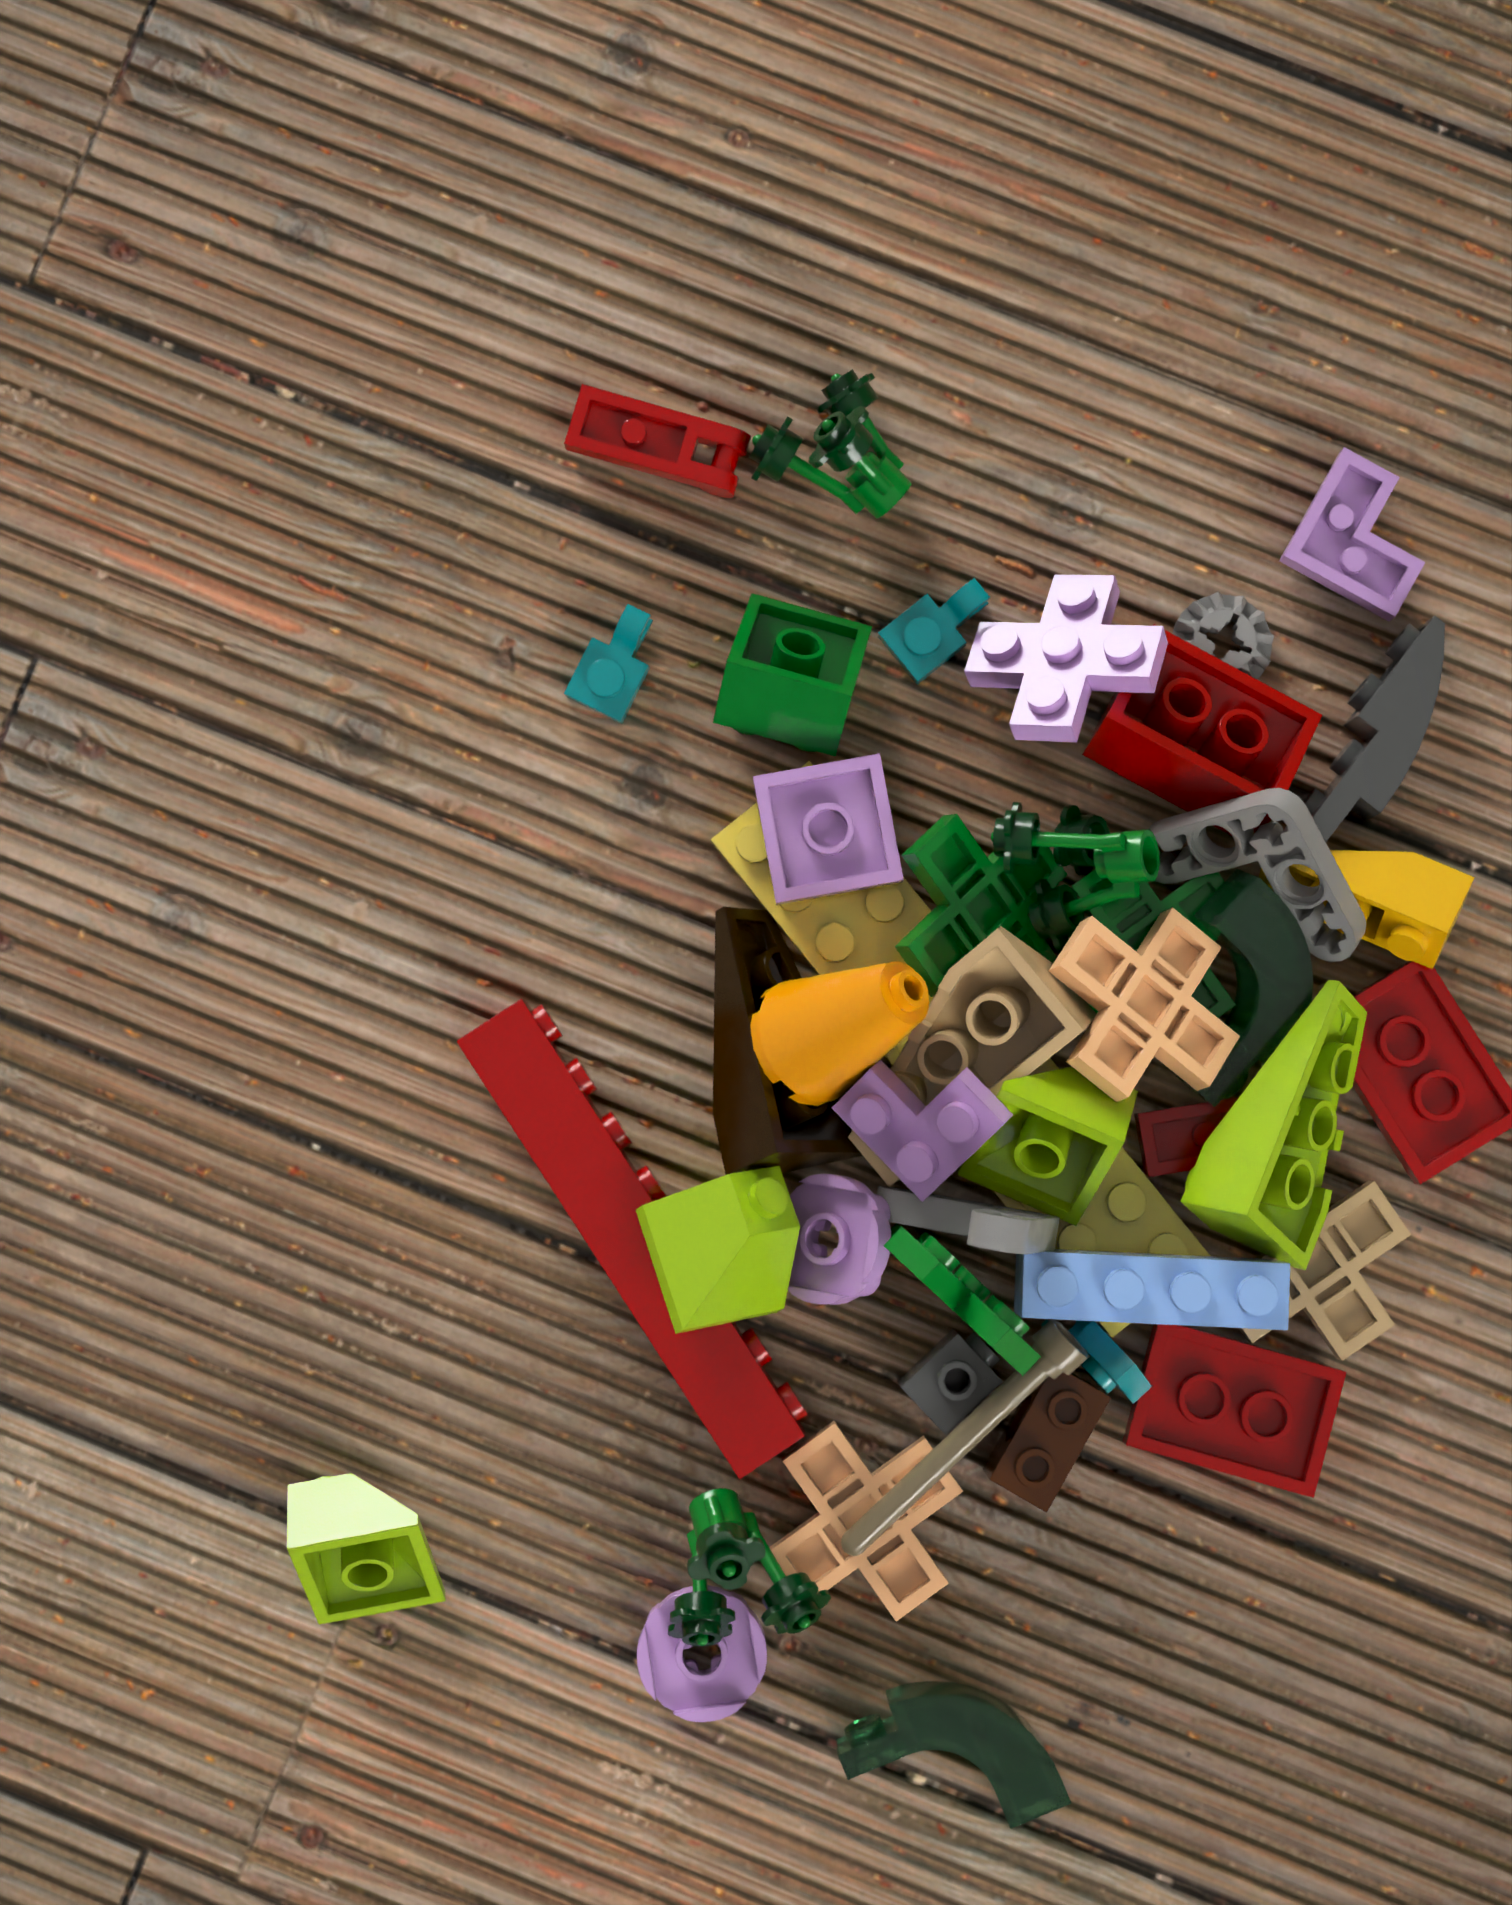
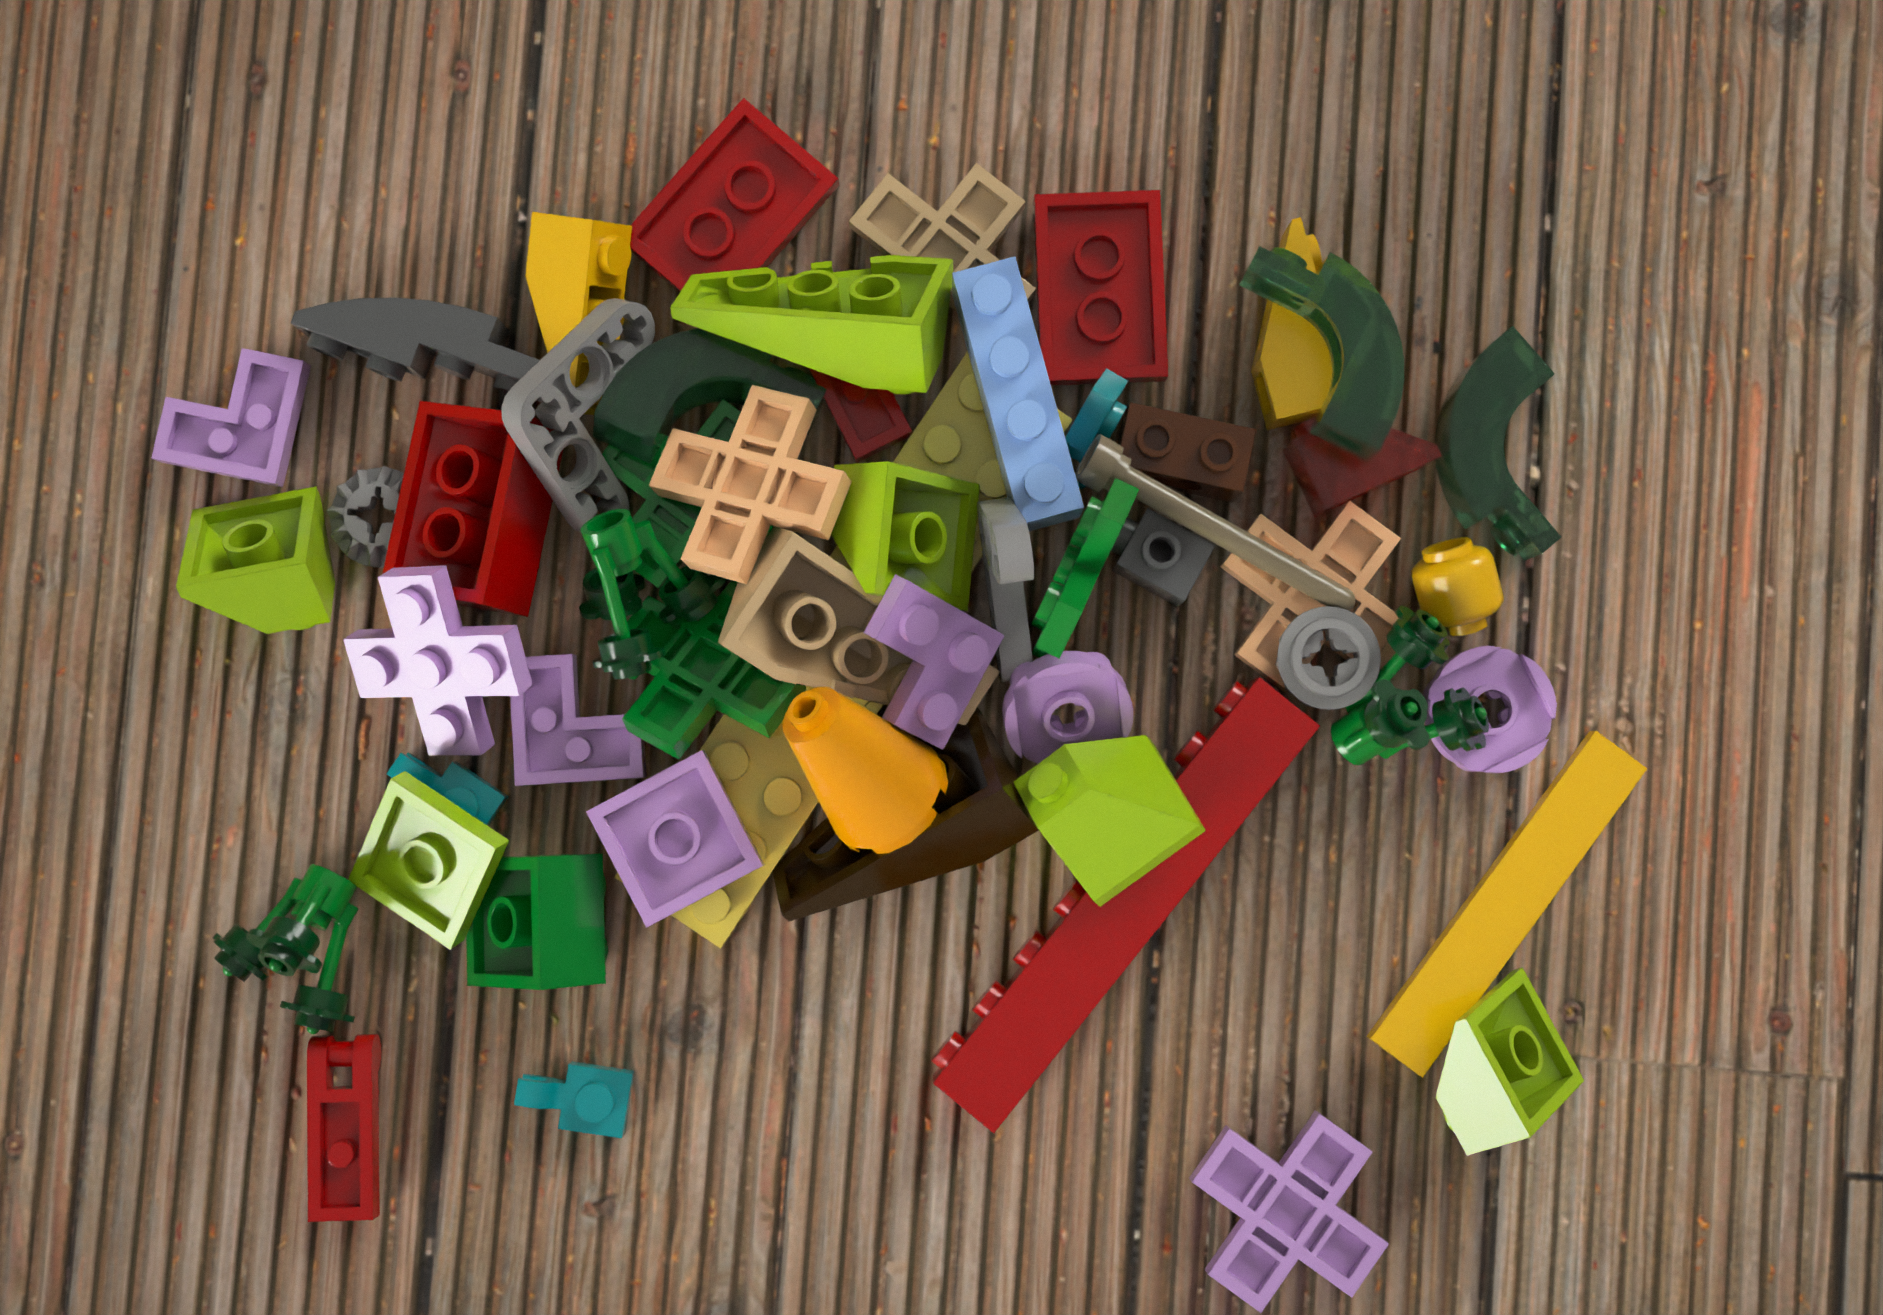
camera: 110 degrees left, 0 degrees up
none -> lime slope [176,486,335,634]
none -> lime plate [348,771,509,950]
none -> lavender plate [510,654,647,786]
none -> lavender plate [1189,1110,1389,1313]
none -> clear green arch [1239,246,1404,461]
none -> yellow slope [1251,217,1355,430]
none -> light grey gear [1275,606,1381,710]
none -> clear red slope [1283,412,1442,518]
none -> yellow tile [1366,730,1647,1078]
none -> yellow head [1411,537,1504,636]

